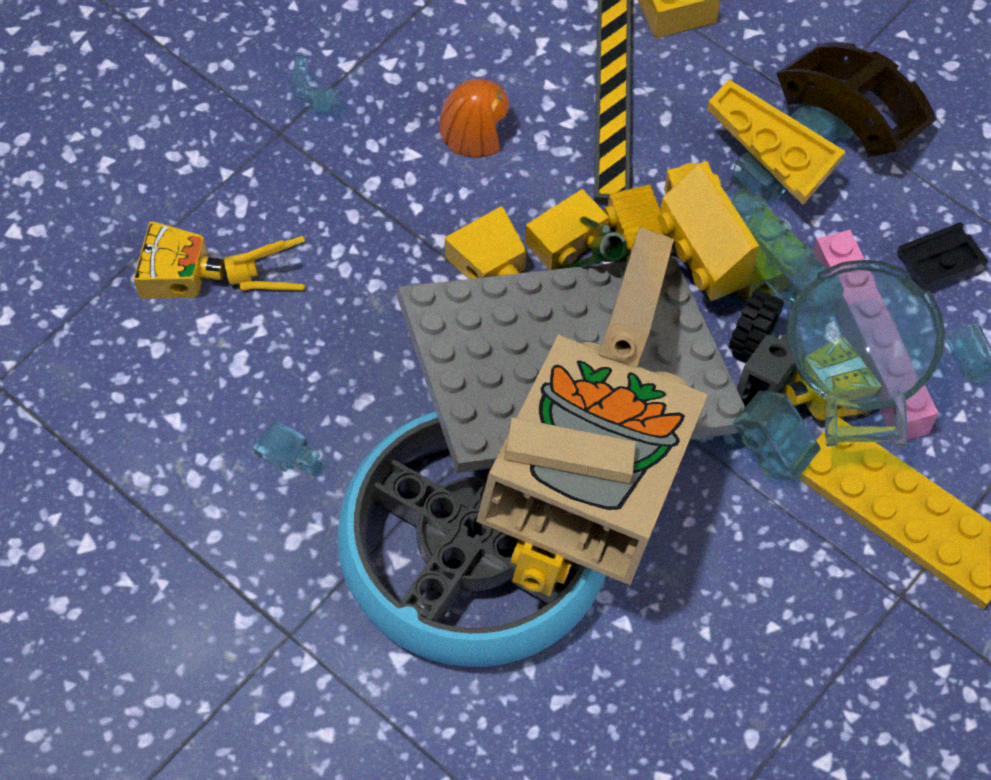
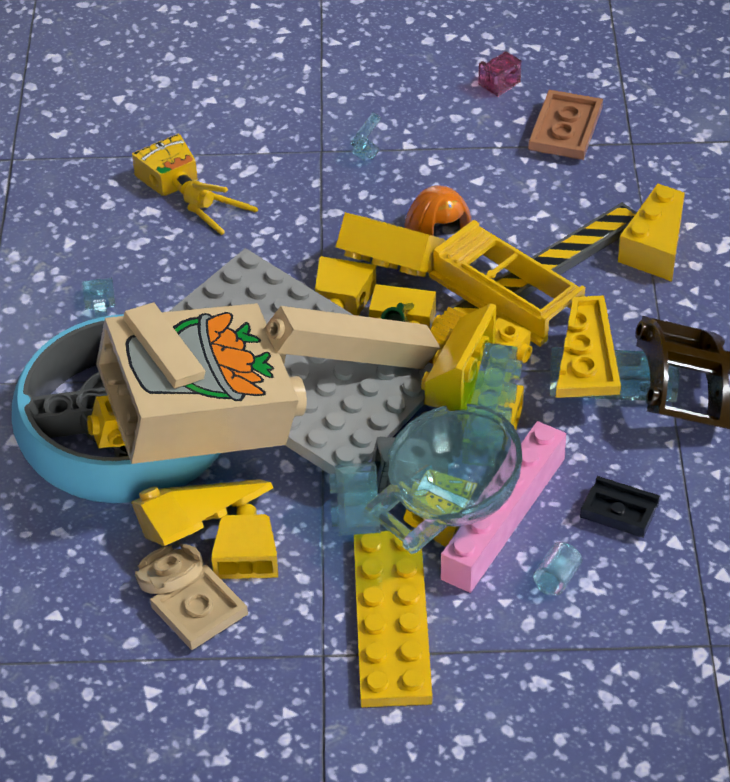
camera: 50 degrees right, 15 degrees down
none -> yellow wedge [131,479,273,546]
none -> tan tile [135,544,203,594]
none -> tan plate [150,565,248,650]
none -> yellow torso [211,504,279,579]
none -> yellow brick [336,212,445,277]
none -> yellow piece [429,220,586,347]

